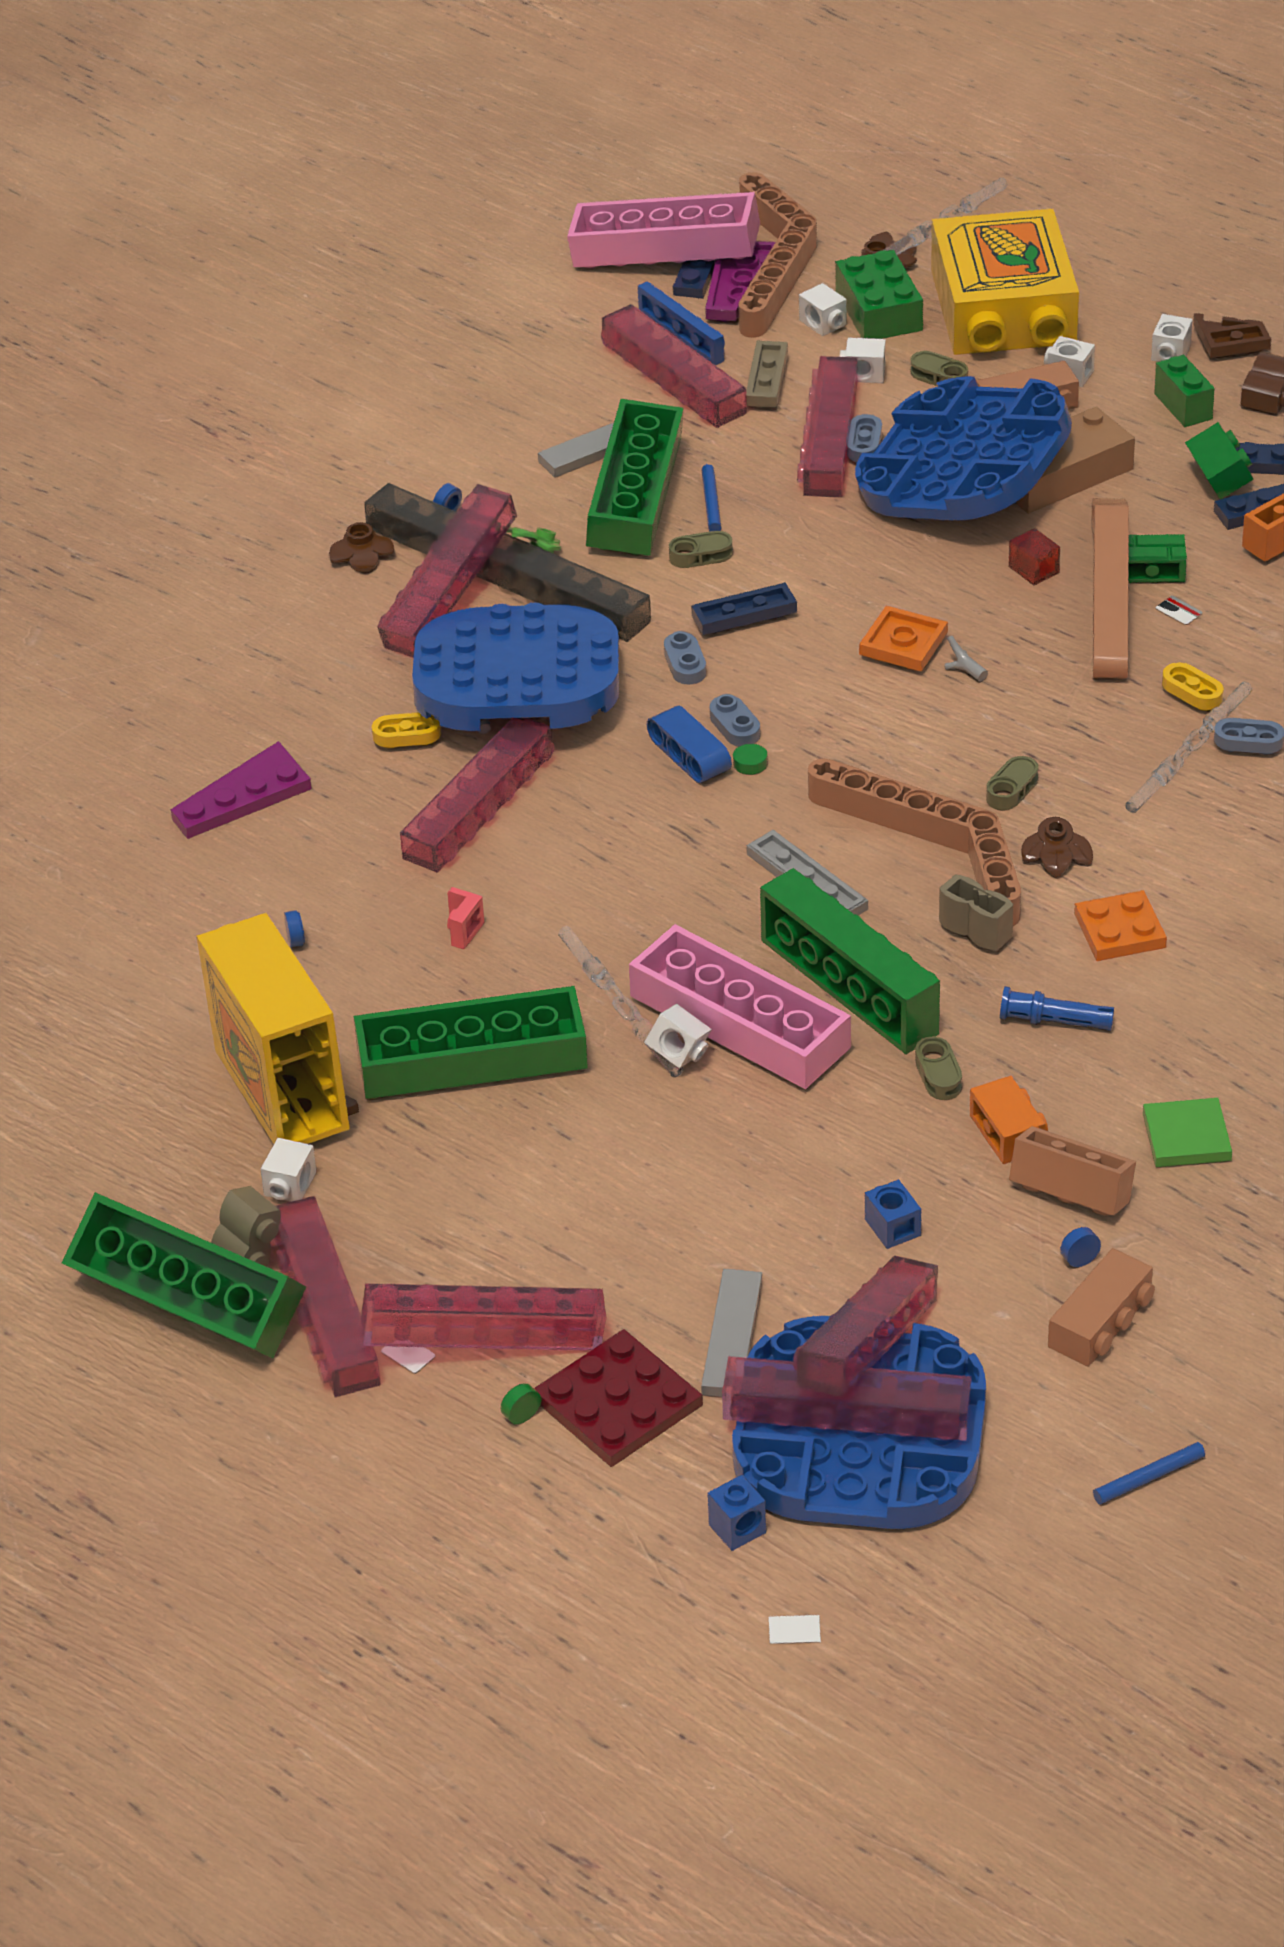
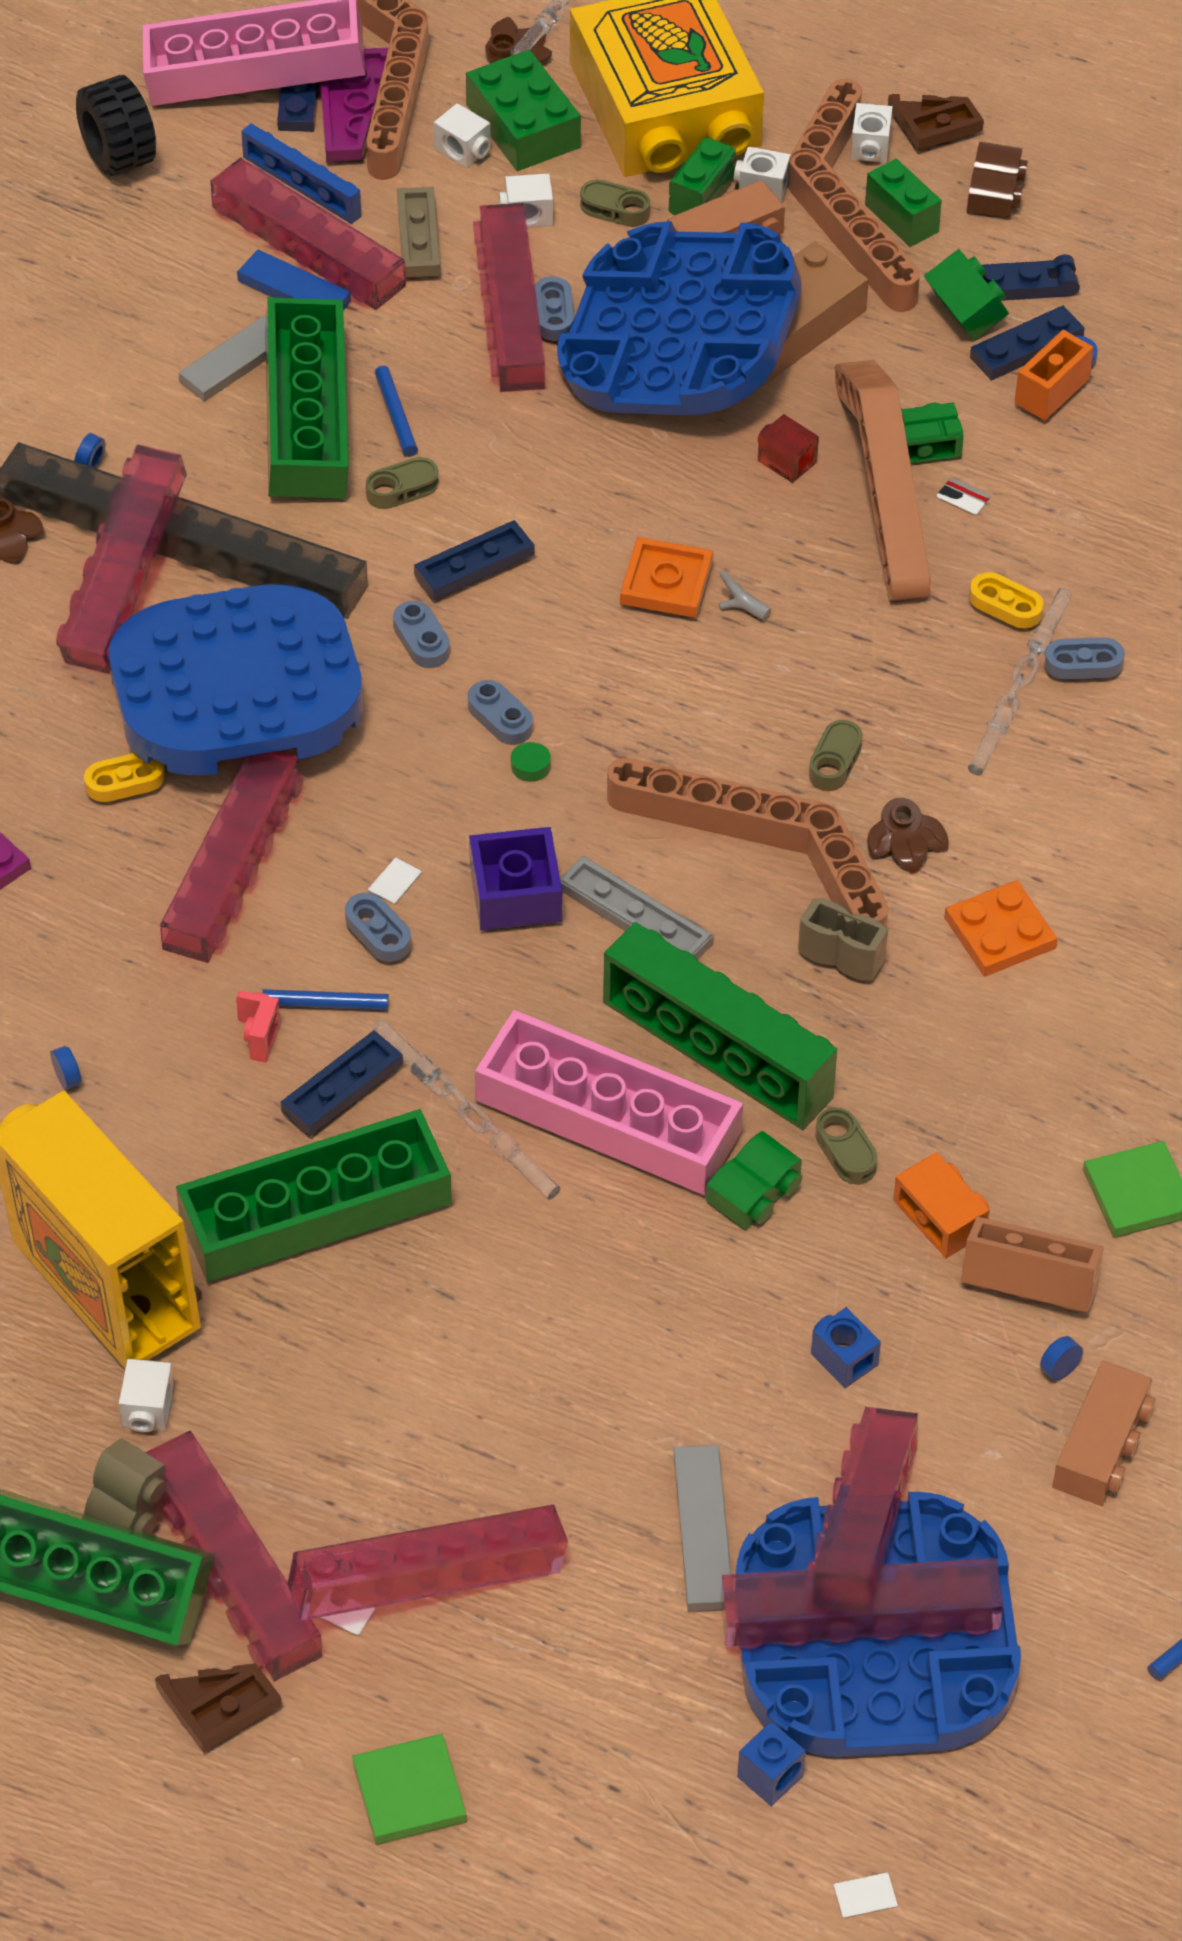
camera: 15 degrees left, 10 degrees up
green tile [501,1383,541,1425] -> none
bright green plate [503,527,561,554] -> none
dark red plate [534,1329,703,1468] -> none
white brick [644,1004,712,1068] -> none
blue beam [646,705,732,783] -> none
blue pin [1000,986,1115,1031] -> none
none -> black tyre [76,75,156,176]
none -> reddish brown wing [155,1663,282,1753]
none -> blue tile [237,249,351,309]
none -> blue bar [263,989,389,1011]
none -> dark blue plate [281,1030,403,1136]
none -> sand blue plate [345,893,411,962]
none -> bright green tile [352,1734,467,1845]
none -> white sticker [368,857,422,904]
none -> dark purple brick [469,827,562,930]
none -> green brick [668,137,736,215]
none -> green brick [706,1131,802,1230]
none -> nougat beam [788,79,920,312]

